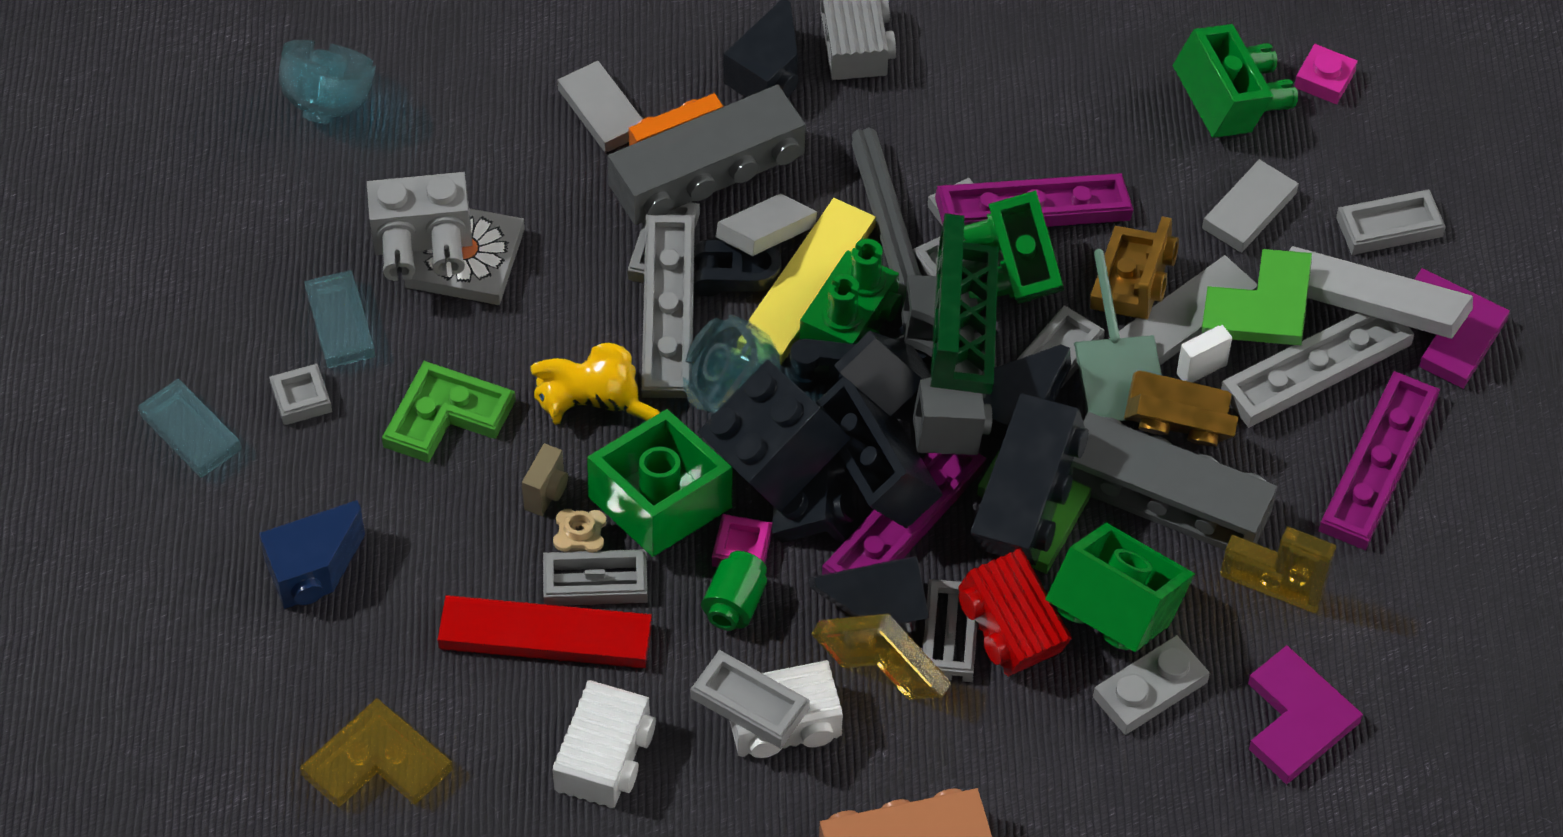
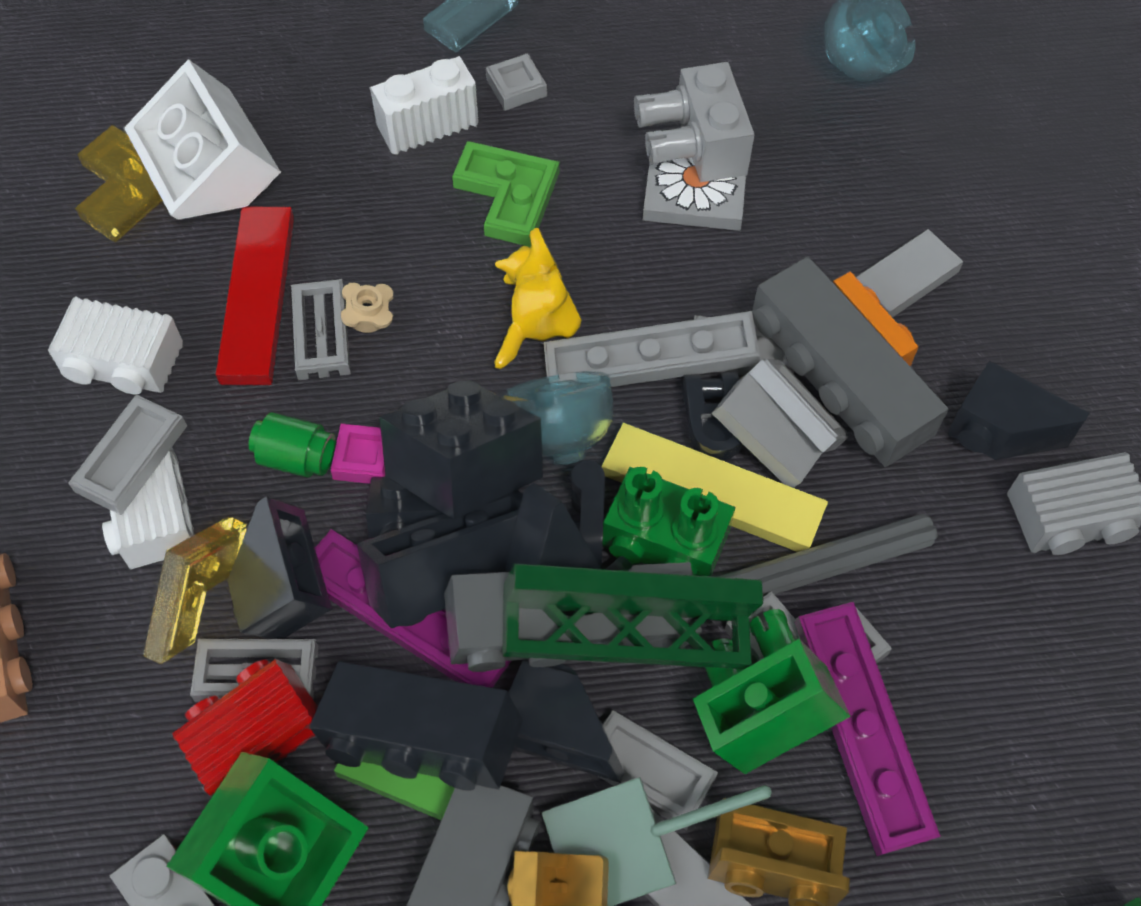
camera: 85 degrees right, 5 degrees up
dark blue slope [259,500,365,609] -> none
clear light blue tile [304,270,376,368] -> none
dark tan plate [522,443,568,517] -> none
green brick [587,409,732,557] -> none
none -> white slope [124,59,281,220]
none -> white brick [369,56,478,155]
none -> light grey tile [749,359,848,453]

